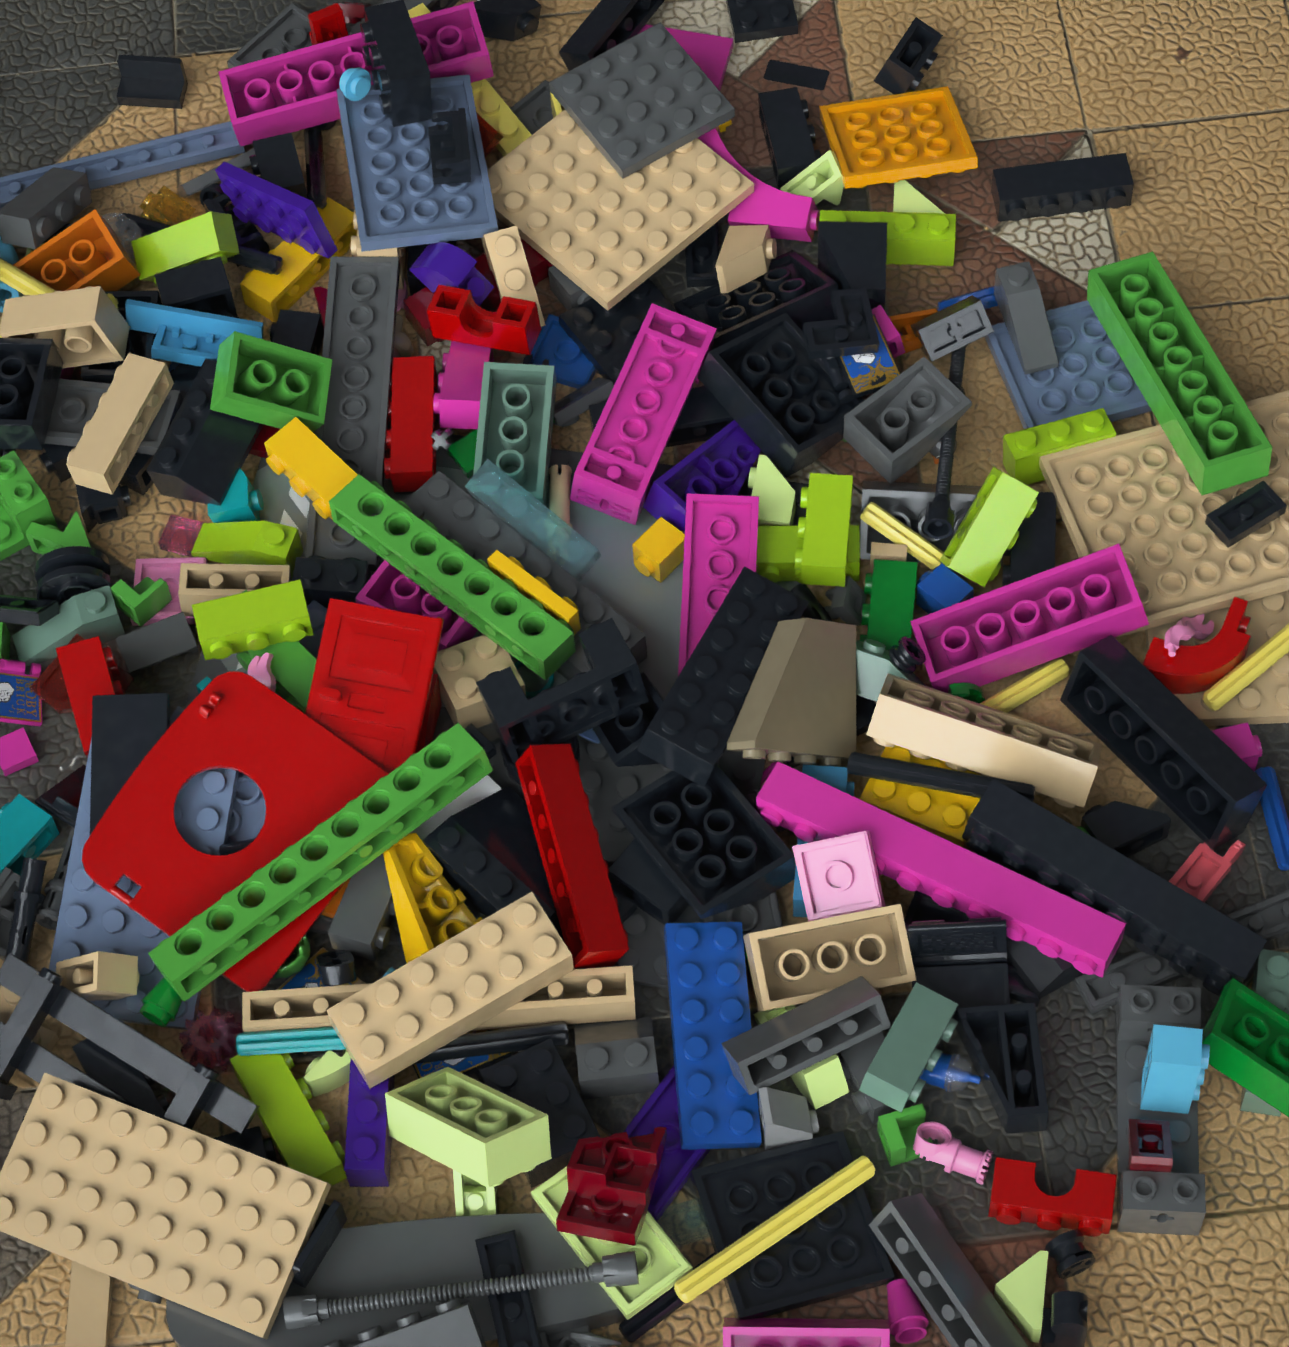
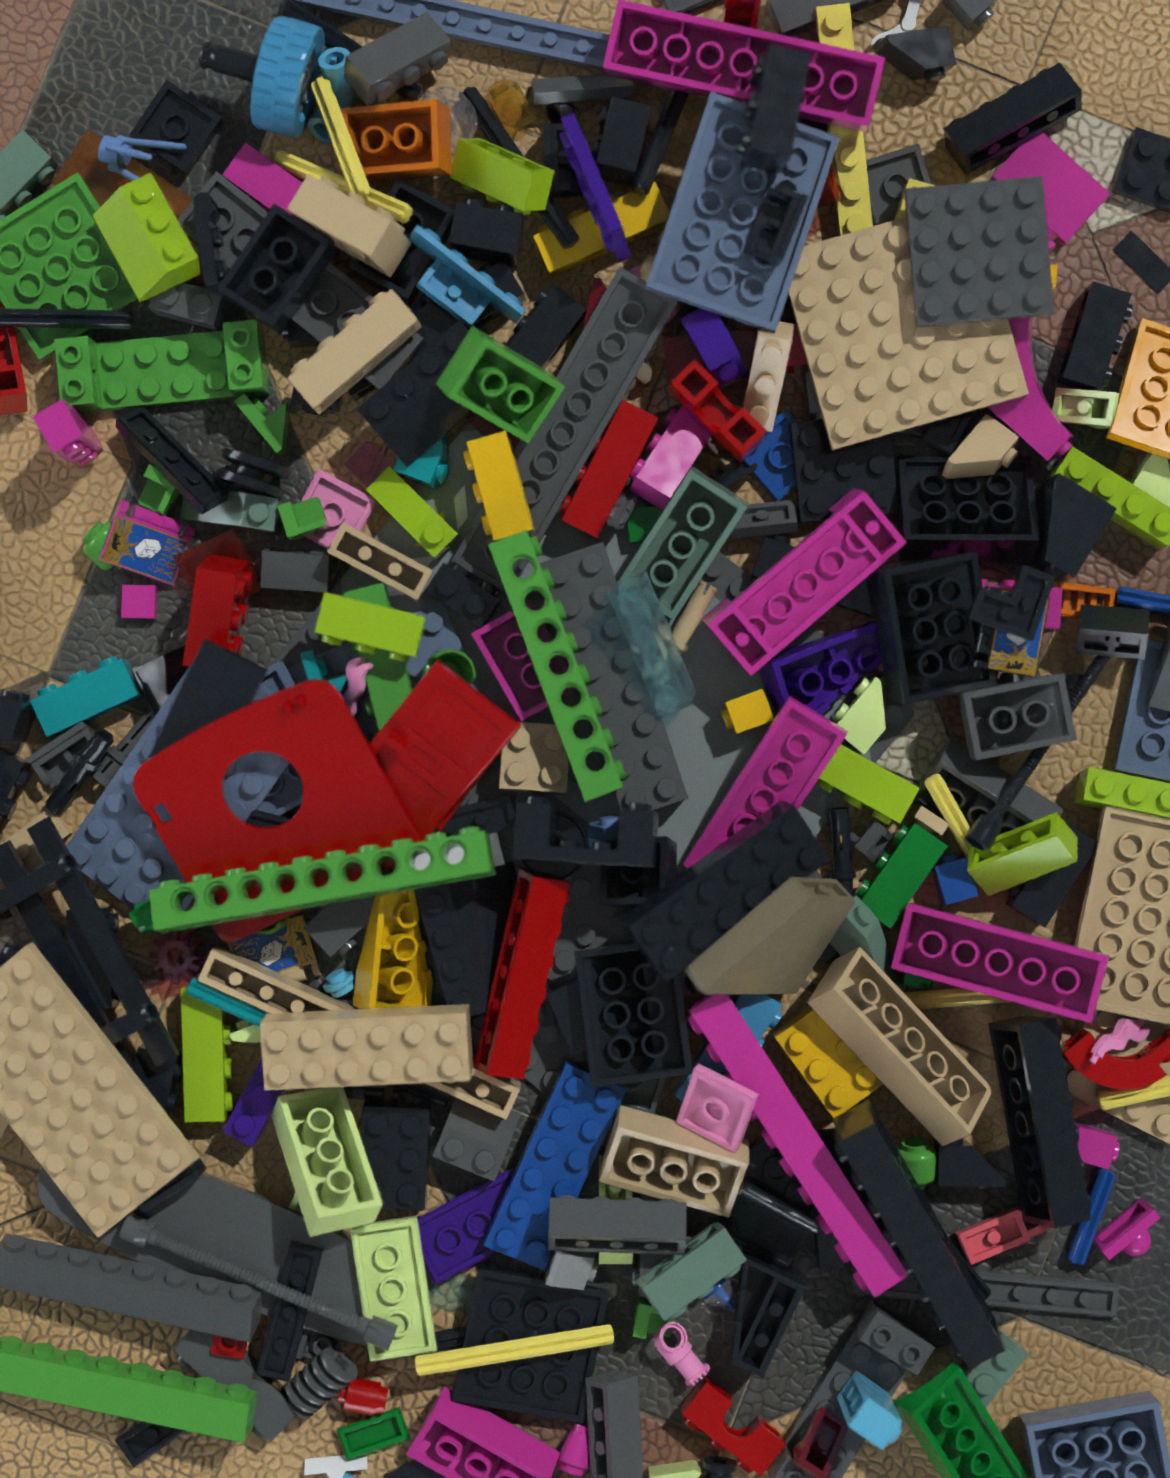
camera: 30 degrees right, 30 degrees up
tan slope [56,951,140,1001] -> none
black beam [316,950,357,986] -> none
medium azure plate [339,67,371,101] -> none
yellow plate [487,550,581,635] -> none
dark red slope [556,1127,667,1246] -> none
lime brick [795,473,853,587] -> none
black axle [847,752,1035,801] -> none
black bush [889,637,926,674] -> none

